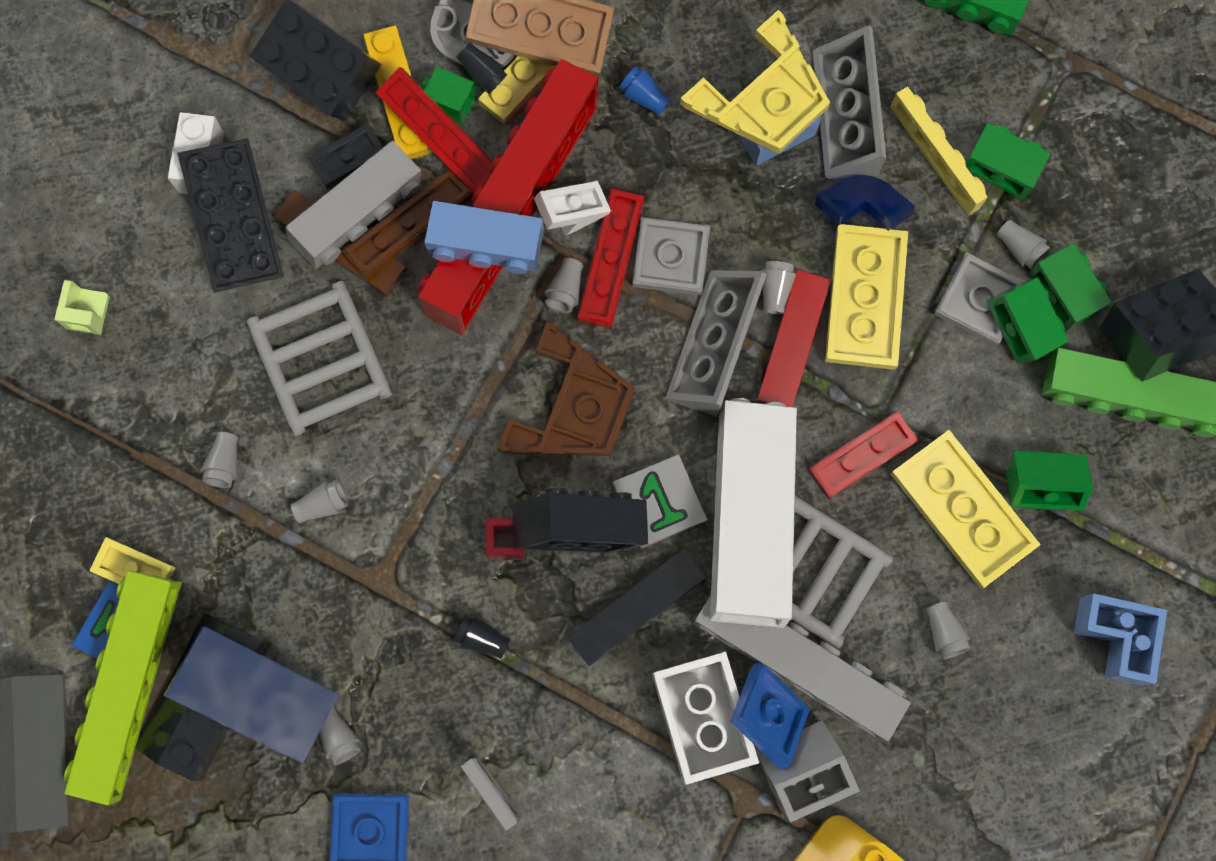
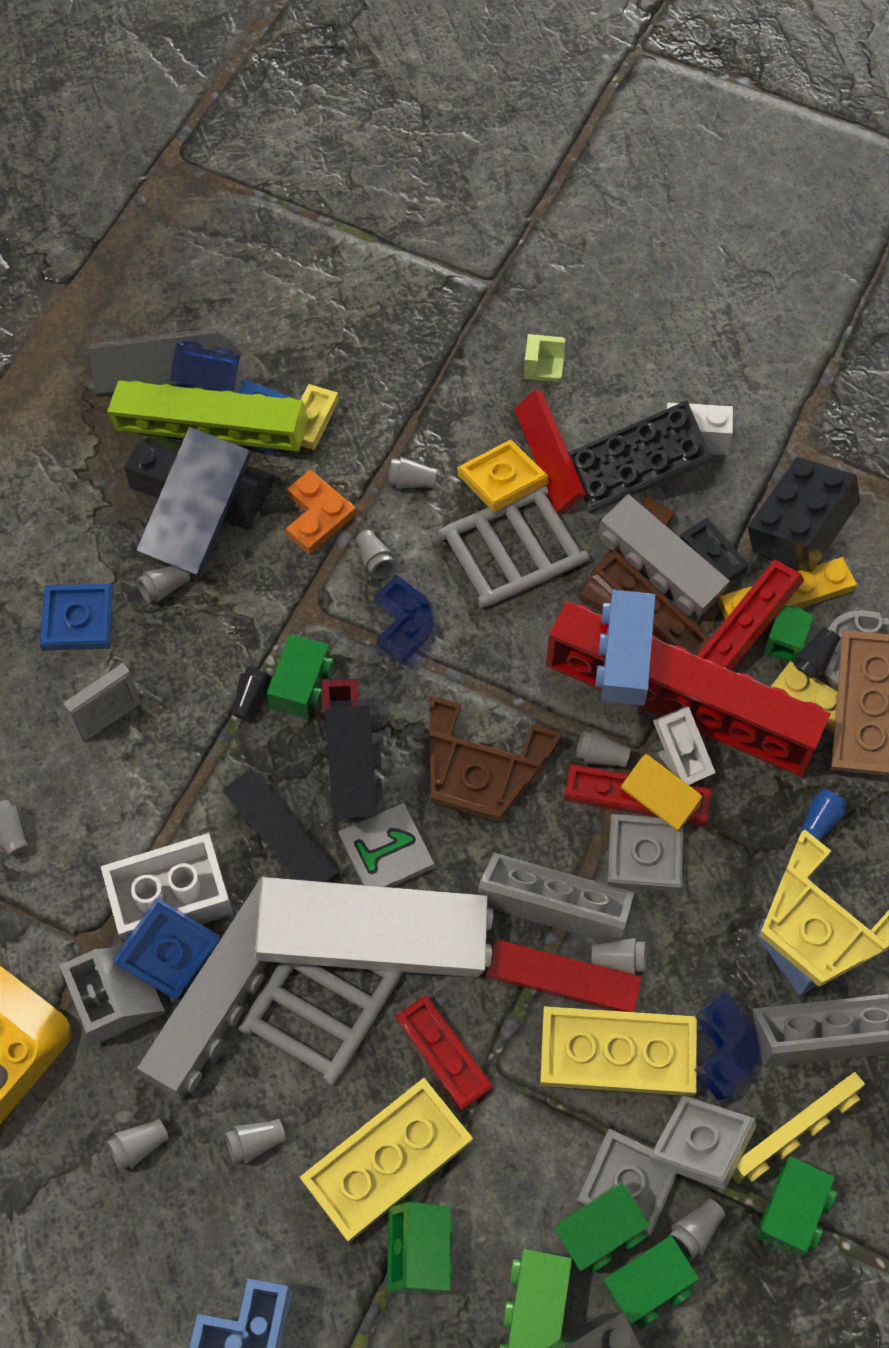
camera: 90 degrees right, 15 degrees down
none -> light grey cone [107,1118,169,1170]
none -> clear blue brick [169,341,240,392]
none -> green brick [266,634,334,719]
none -> orange plate [286,470,357,555]
none -> clear blue plate [374,574,433,665]
none -> yellow plate [457,439,548,513]
none -> red tile [514,390,586,514]
none -> yellow slope [621,754,702,832]
none -> light grey tile [650,1095,756,1190]

